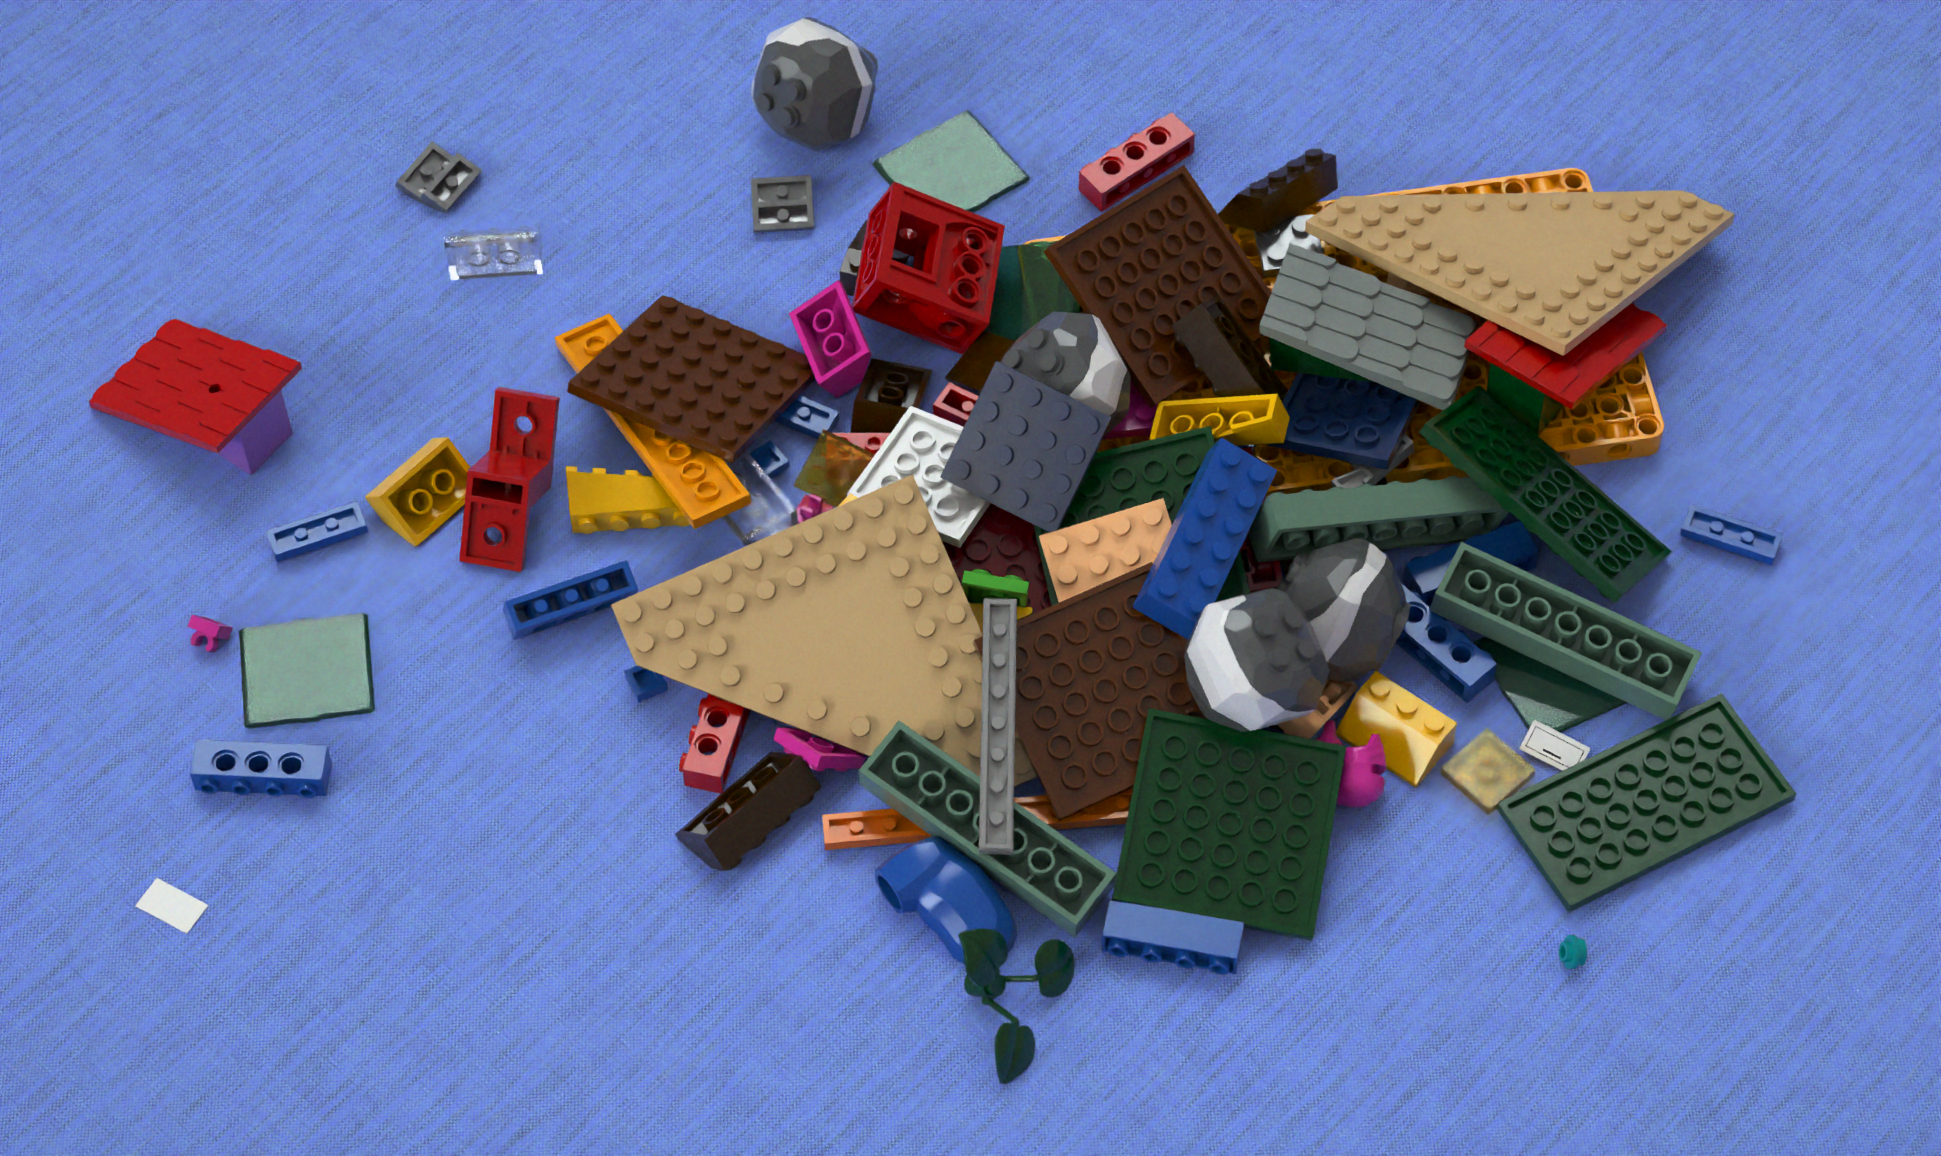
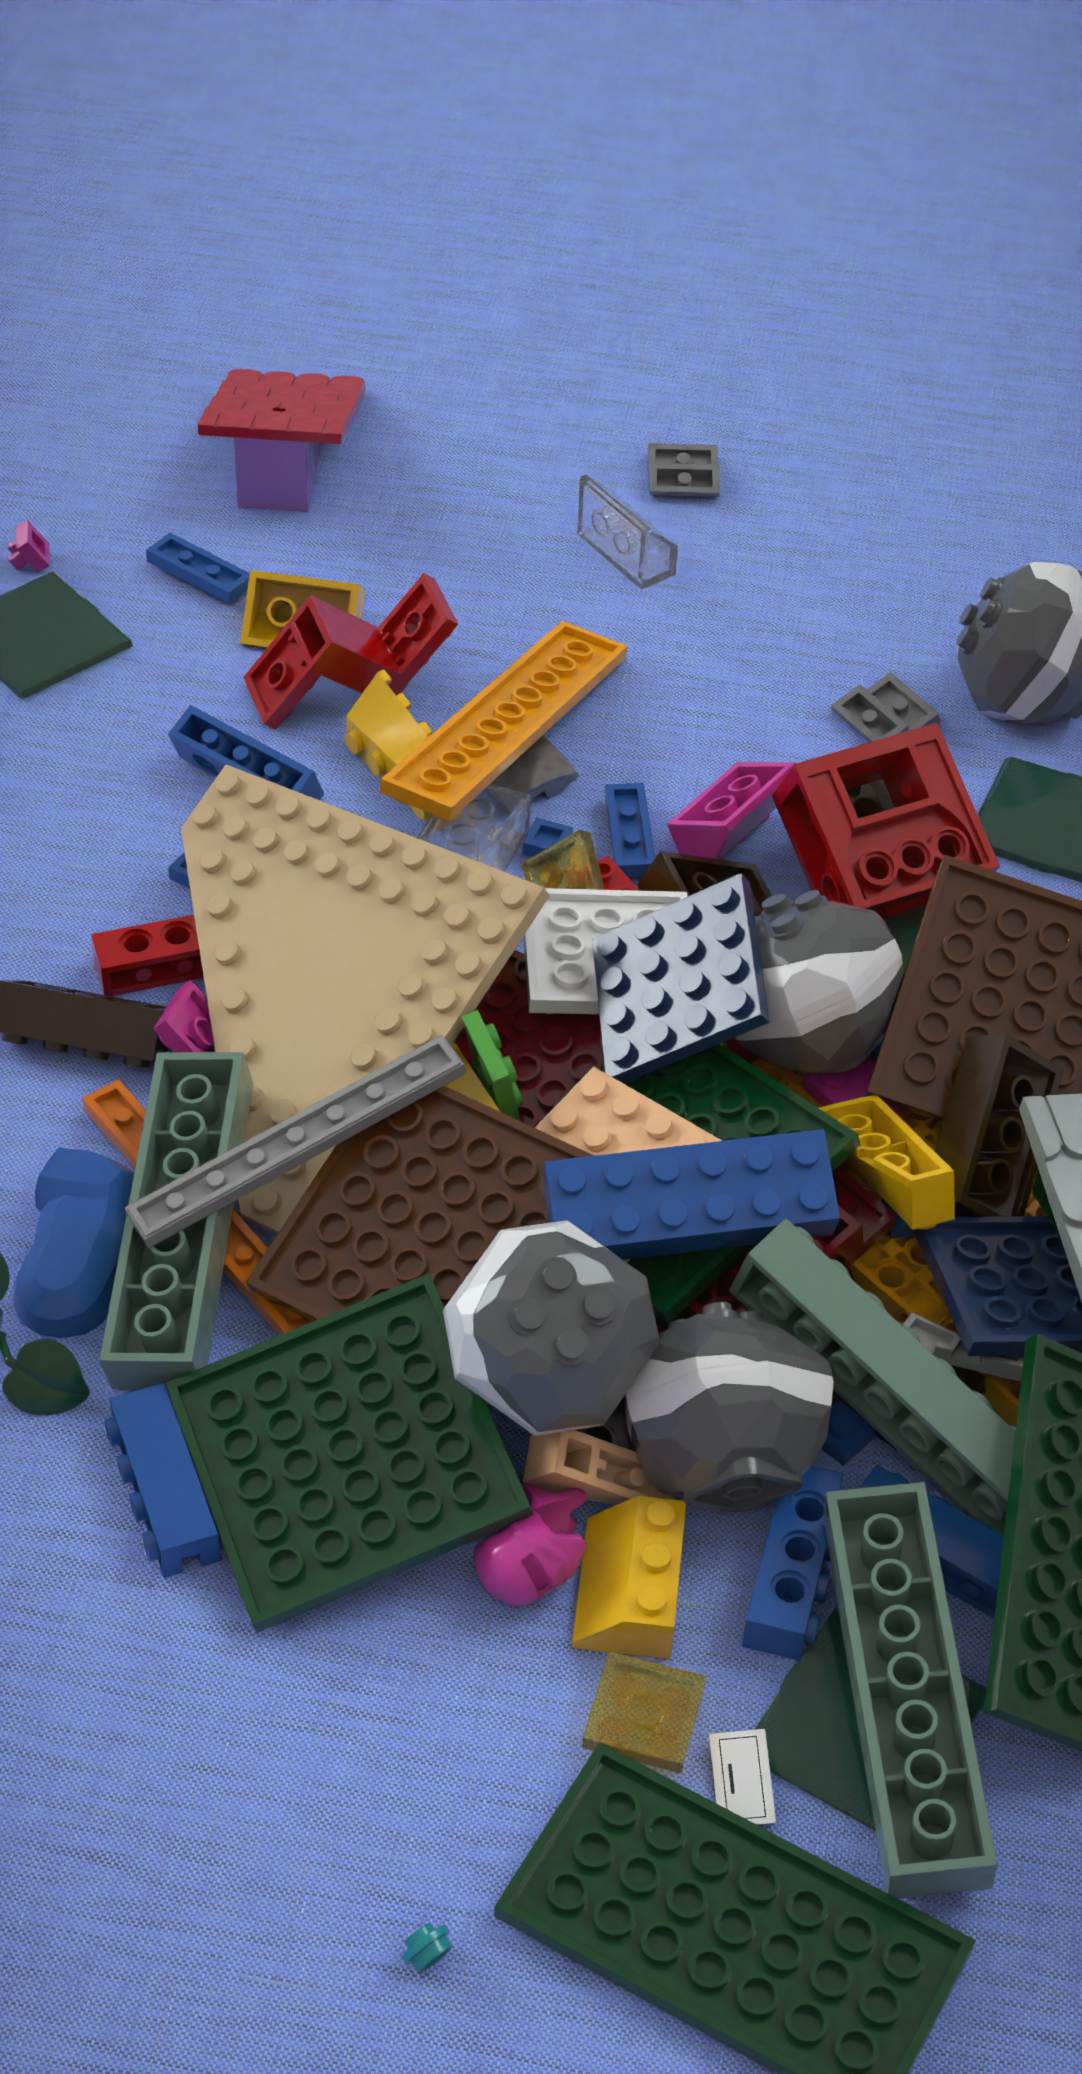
camera: 55 degrees right, 10 degrees down
reddish brown plate [567,295,816,463] -> none

